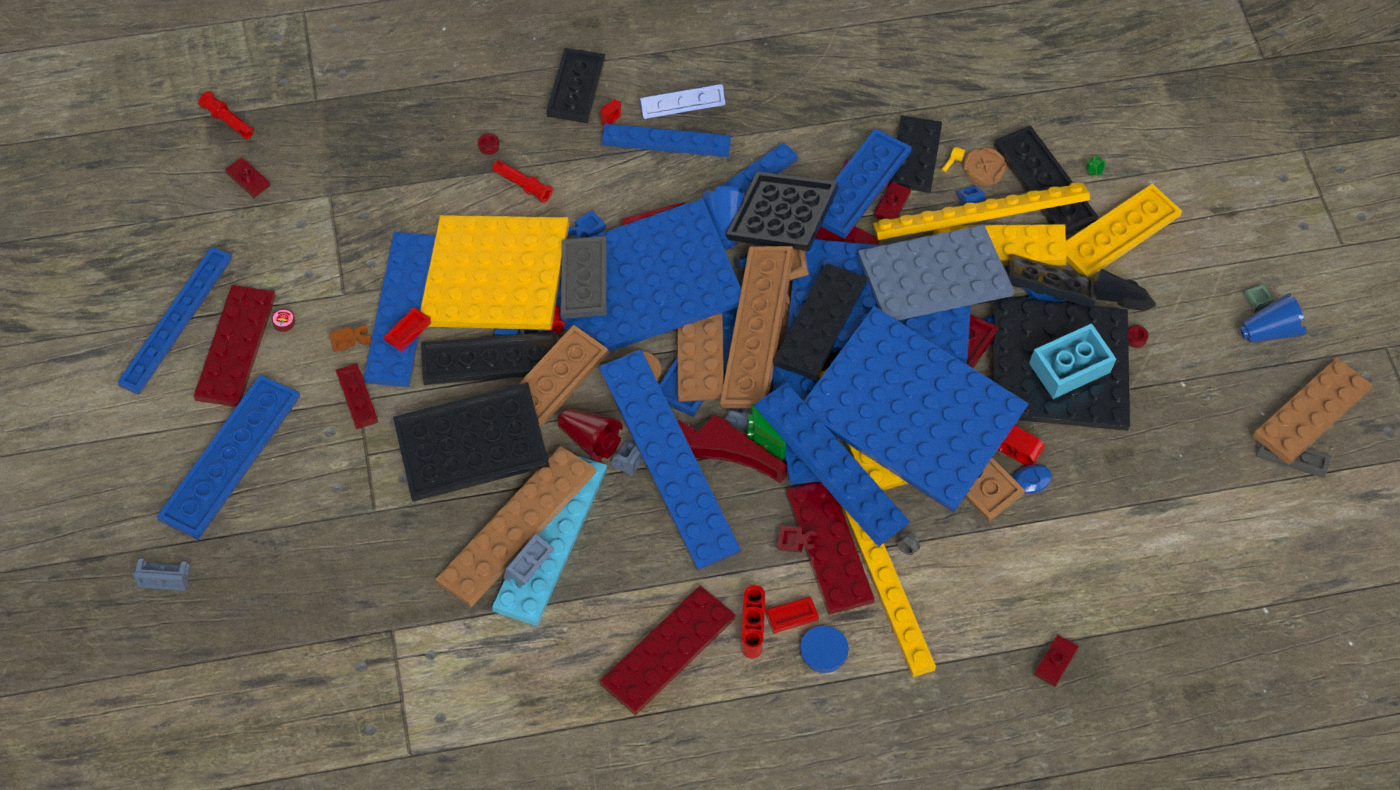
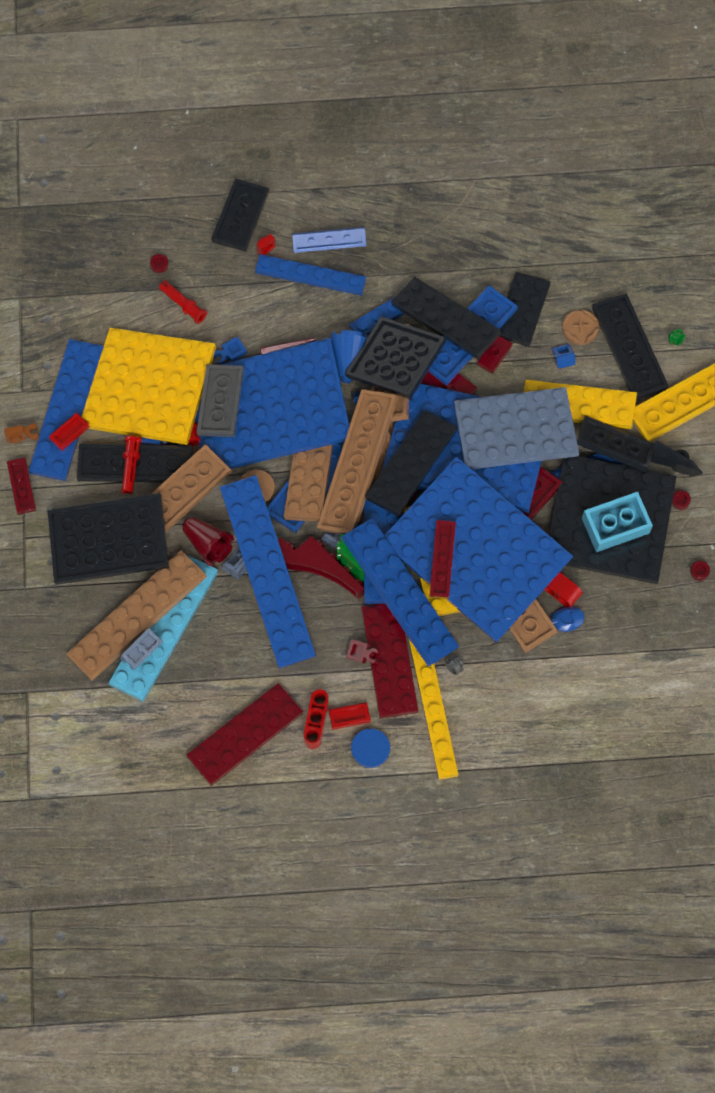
camera: 10 degrees right, 10 degrees up
yellow plate [873,183,1090,240] -> none
yellow hand [941,147,965,173] -> none
dark red plate [1034,634,1079,687] -> none
none -> red pin [121,436,142,494]
none -> black plate [391,277,501,360]
none -> dark red plate [429,520,456,599]
none -> dark red tile [690,561,710,581]

